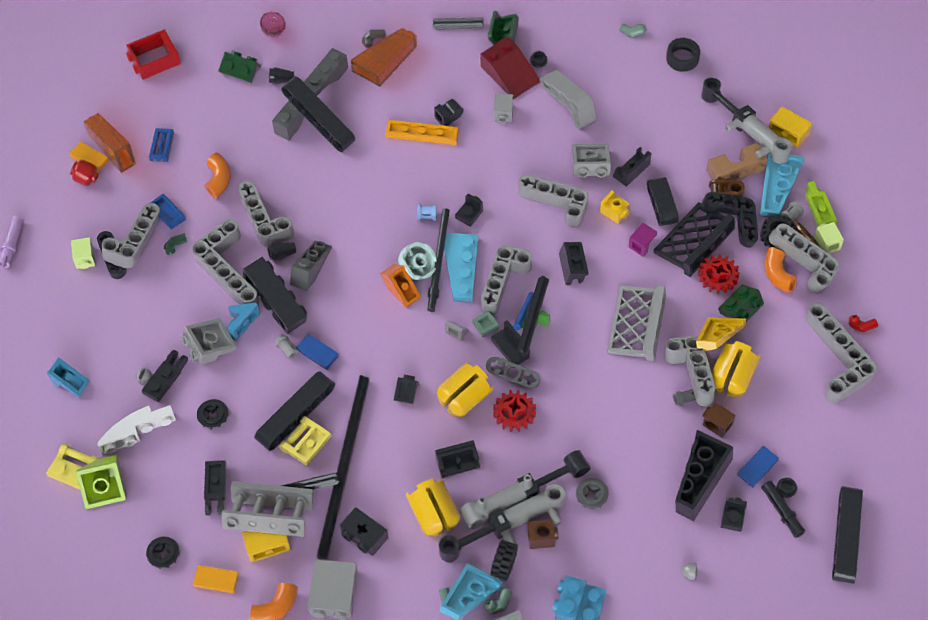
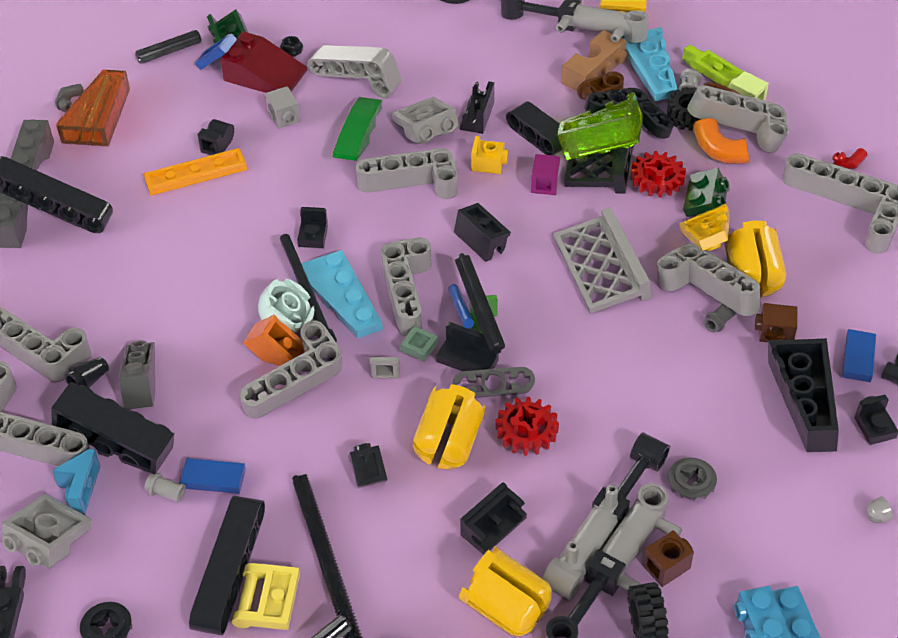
camera: 30 degrees left, 10 degrees down
light blue bush [417,204,437,221] -> none
none -> blue tile [195,33,237,70]
none -> light grey beam [240,321,342,418]
none -> green slope [333,97,382,161]
none -> clear neon green wedge [557,92,643,160]

